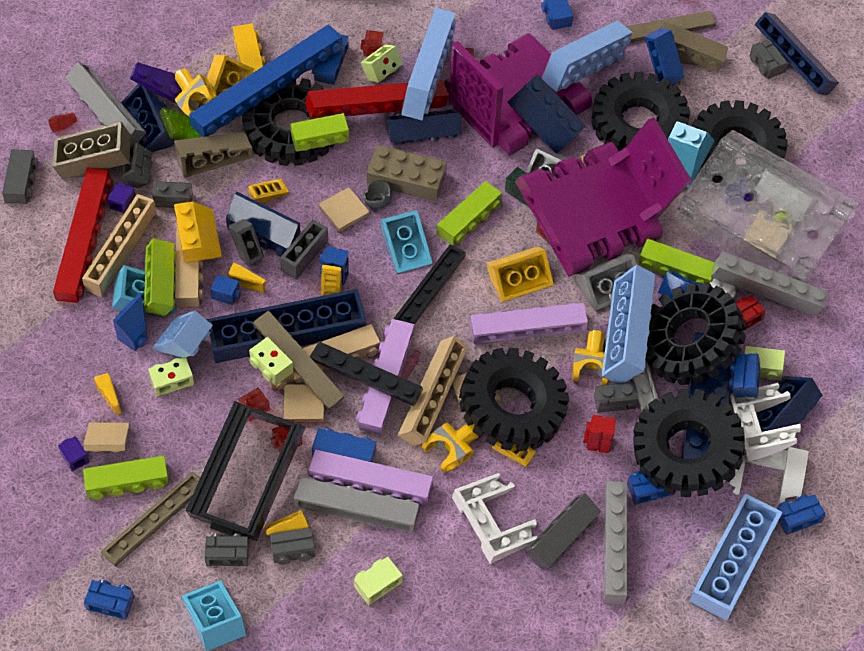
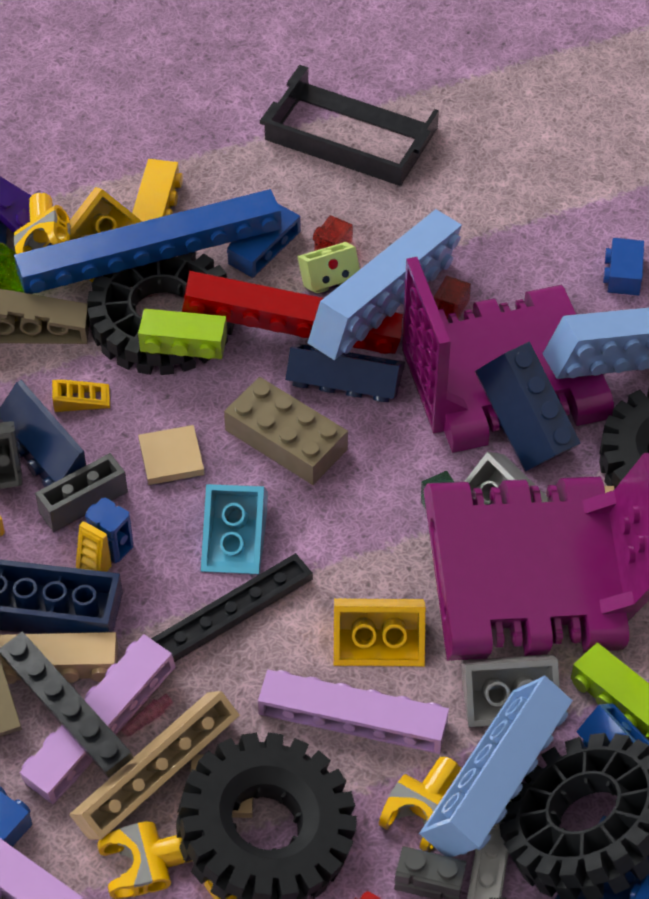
camera: 25 degrees right, 5 degrees down
dark grey hair [363,181,391,208] -> none
lime brick [436,181,502,246] -> none

